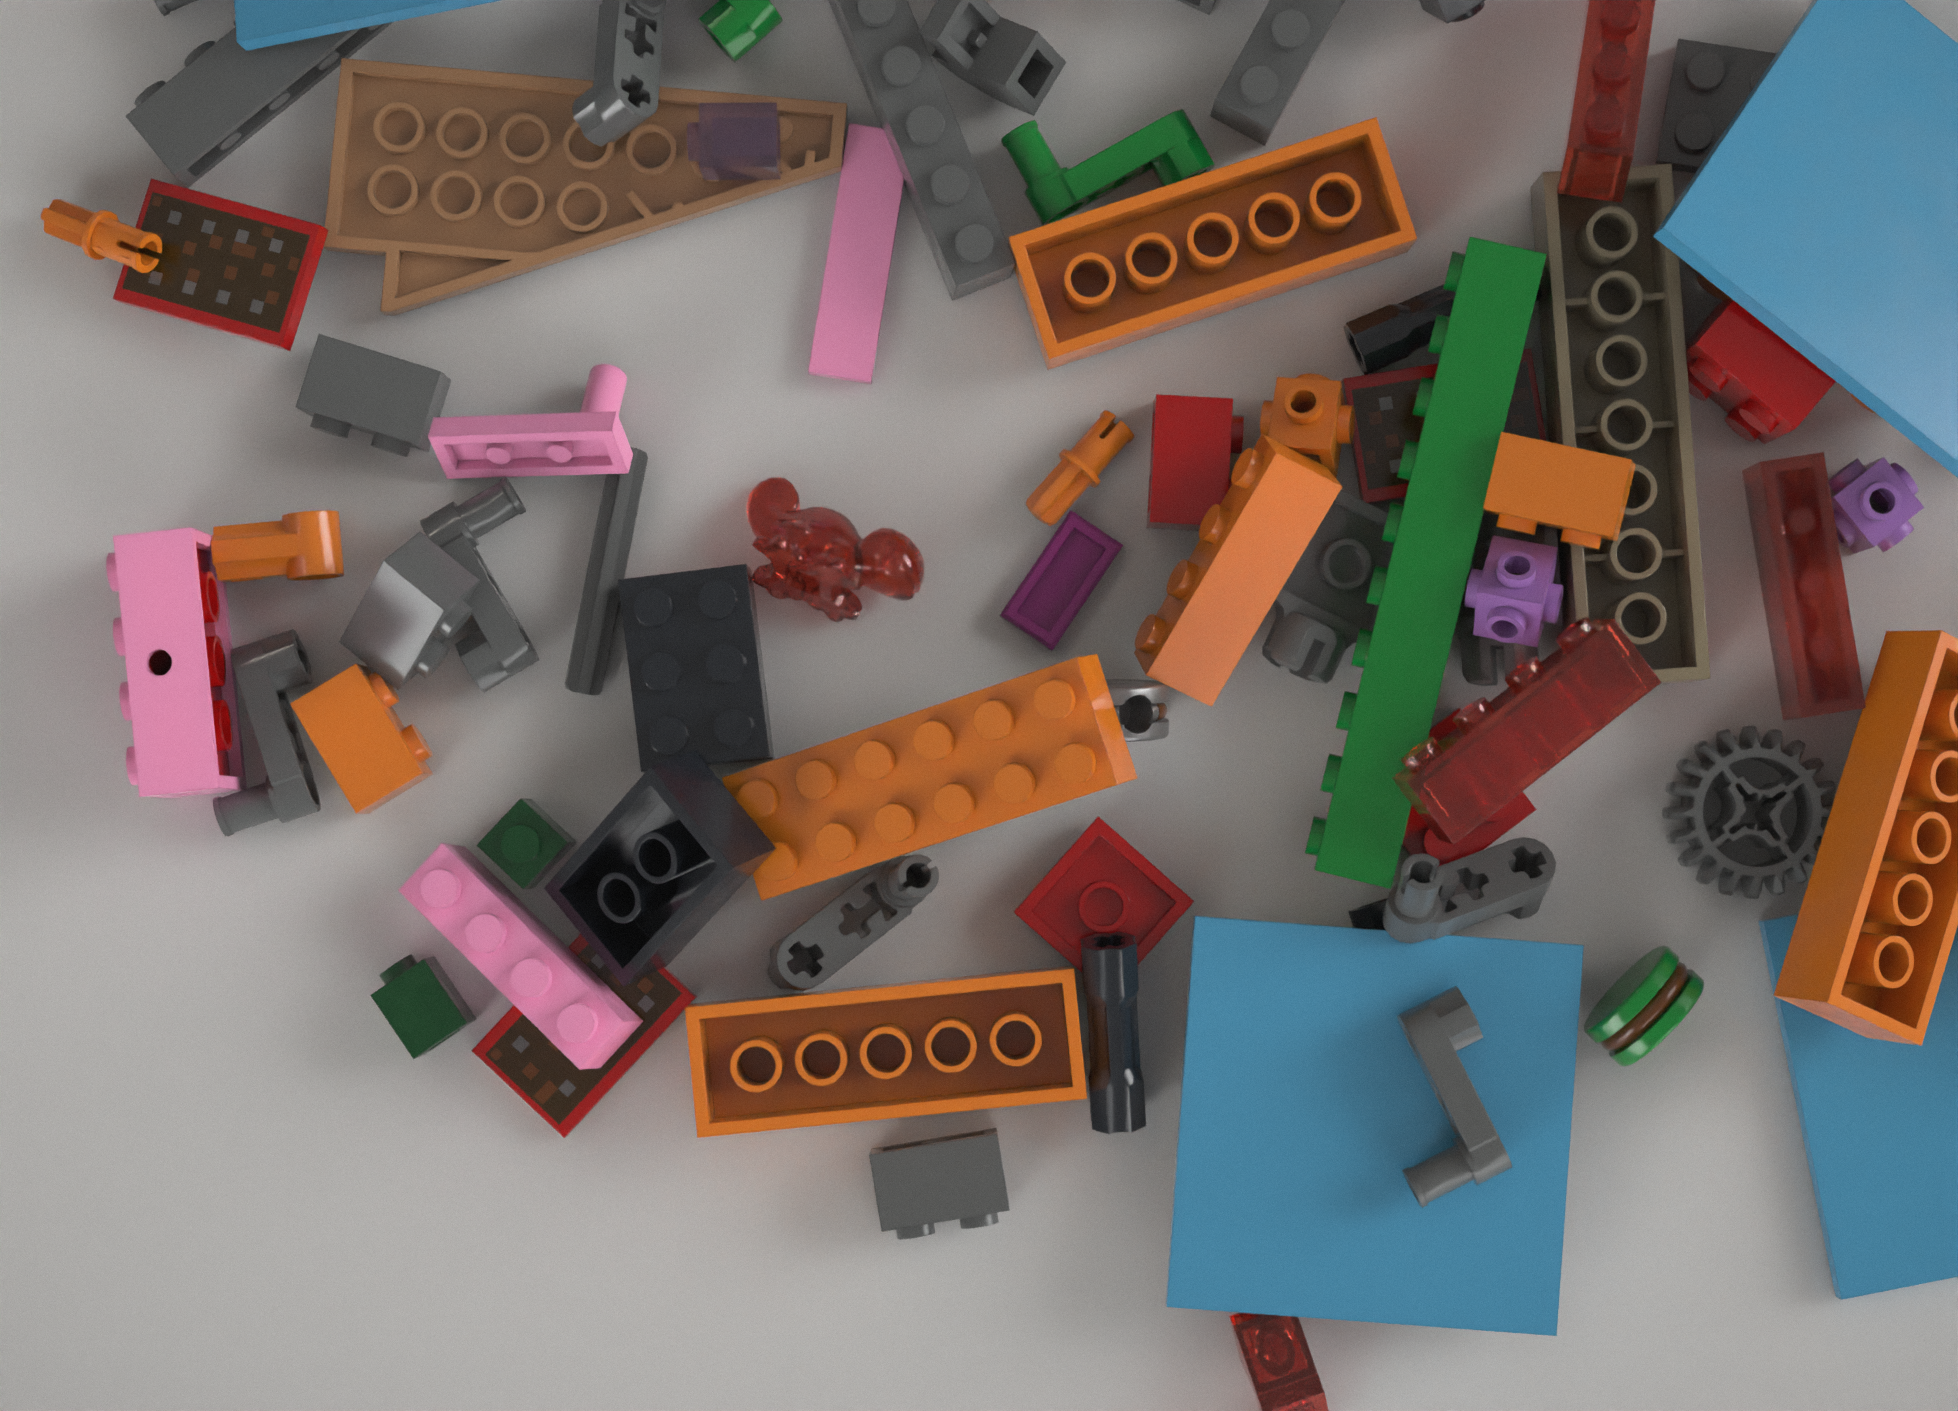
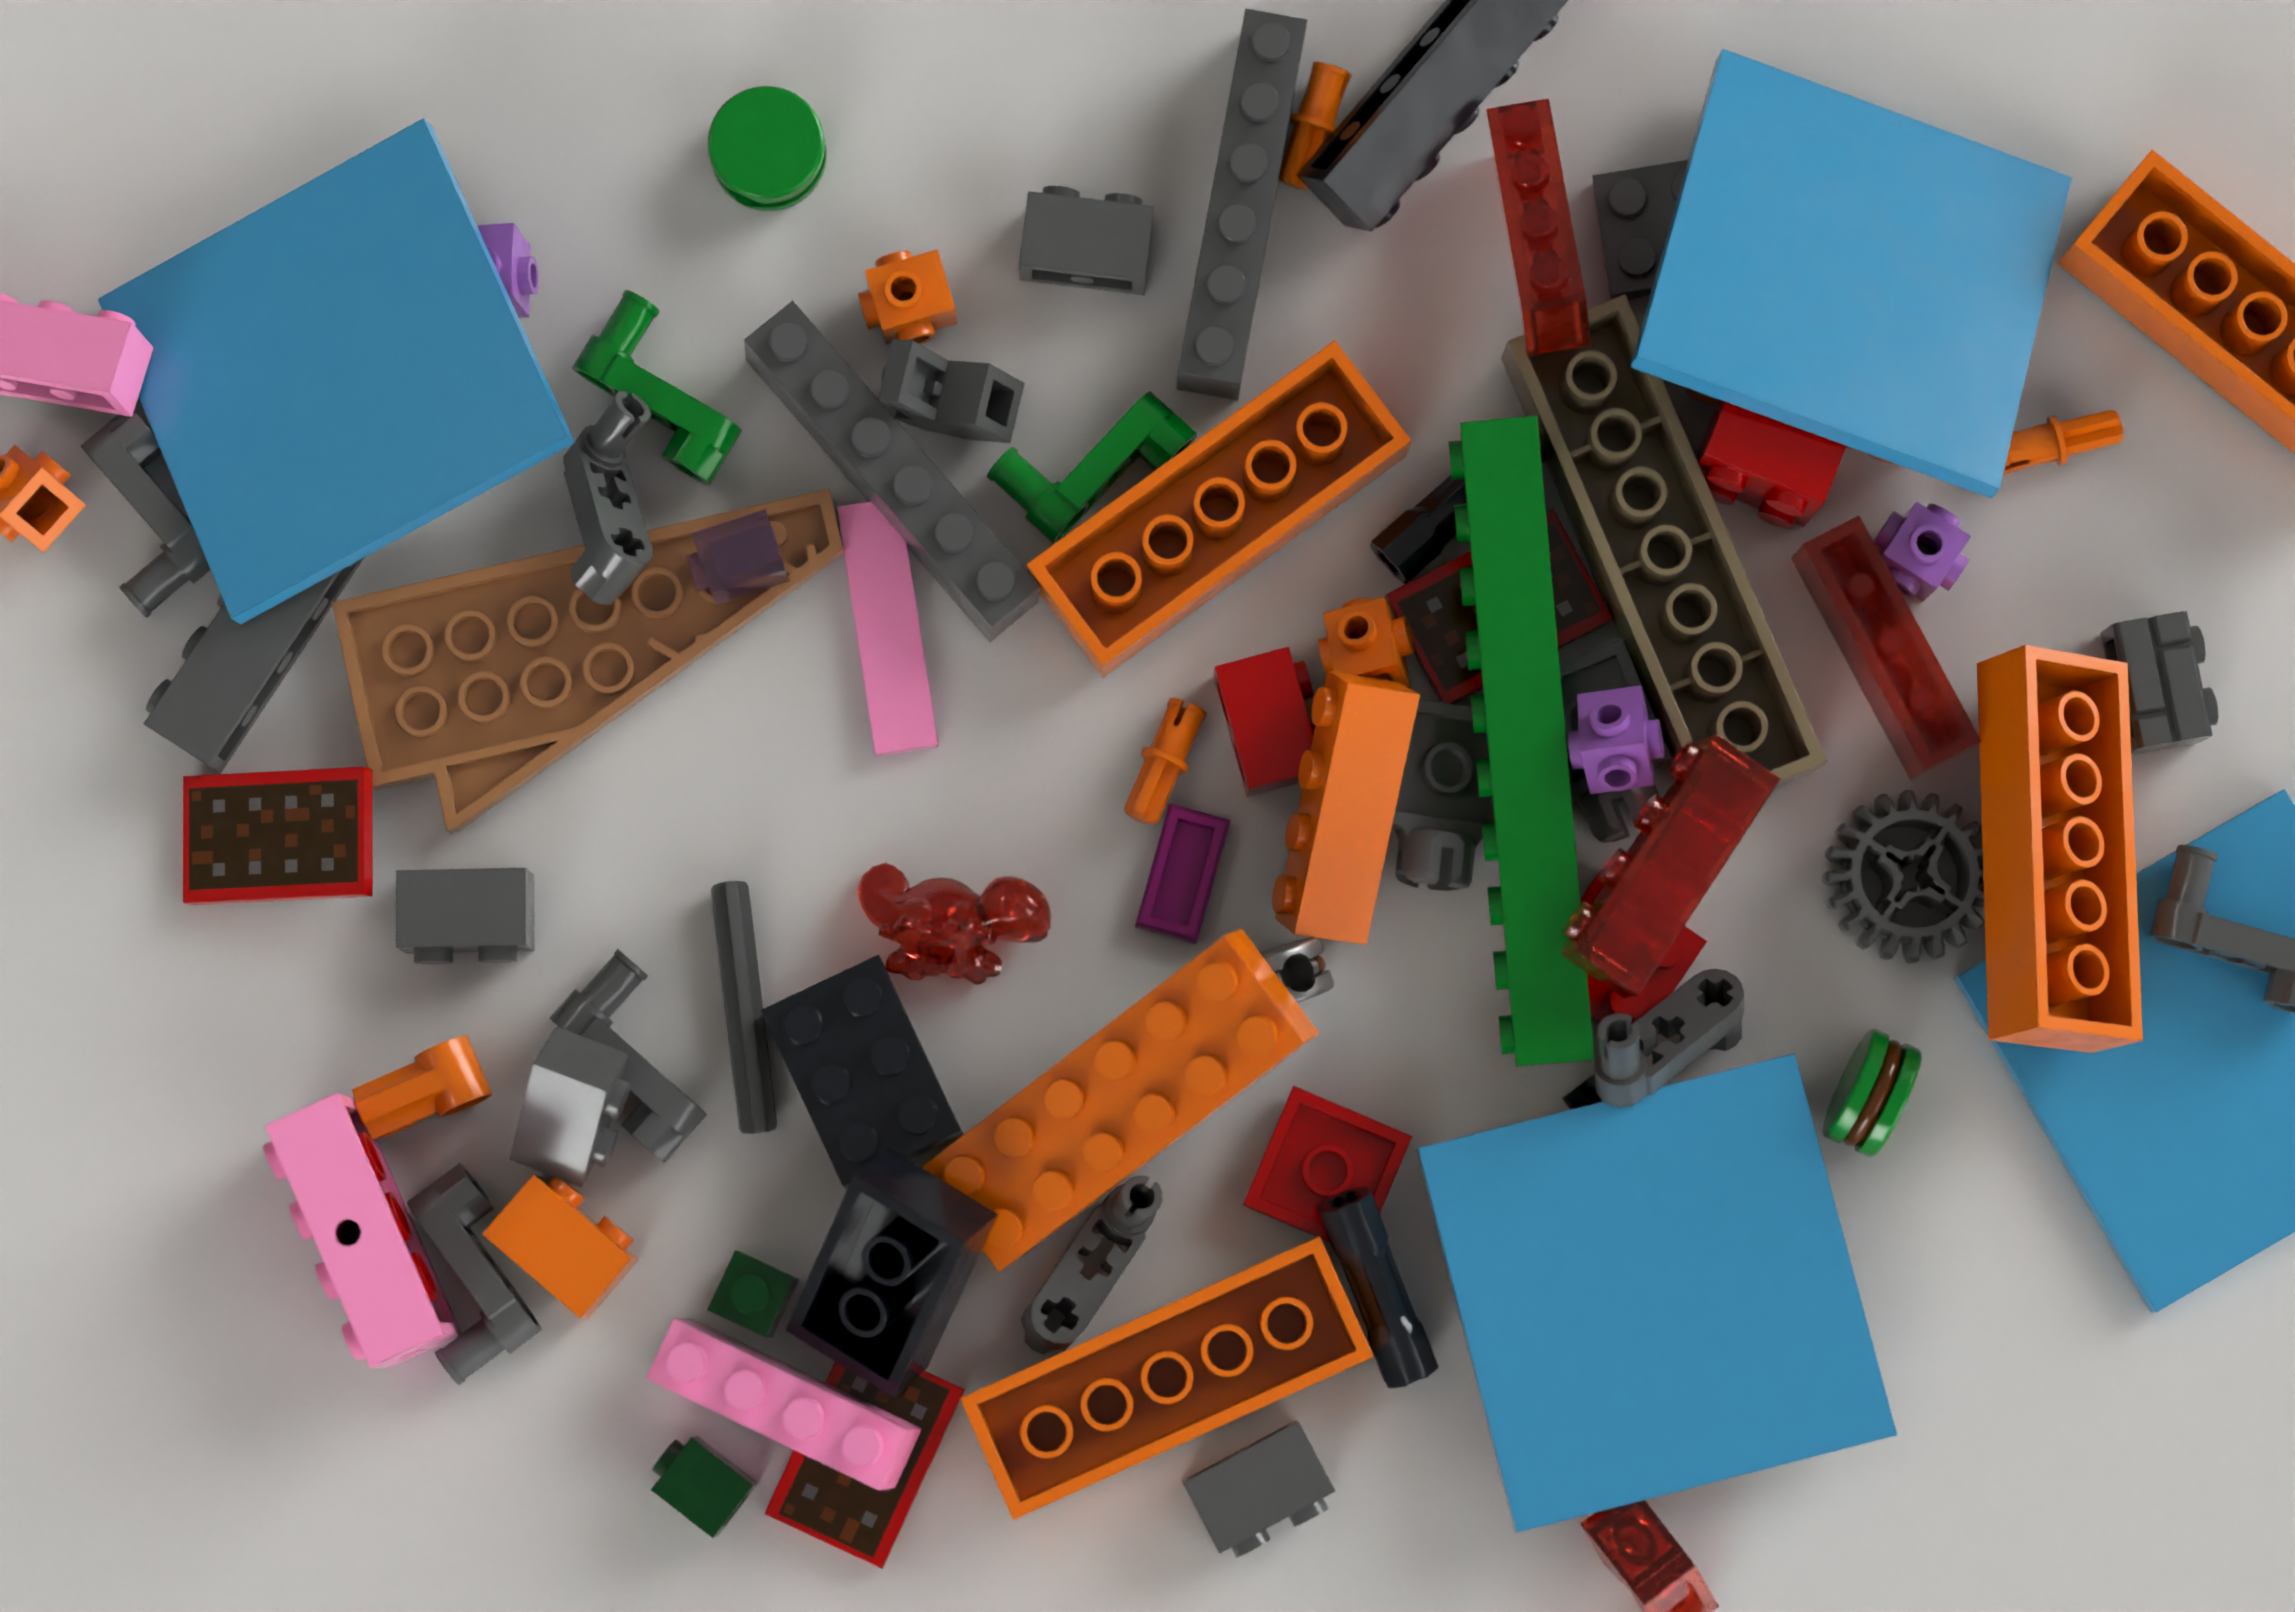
camera: 25 degrees left, 5 degrees down
orange axle [40,199,162,273] -> none
bright pink piece [428,364,633,479] -> none
dark grey beam [1397,986,1512,1208] -> none
orange brick [1483,432,1636,550] -> none

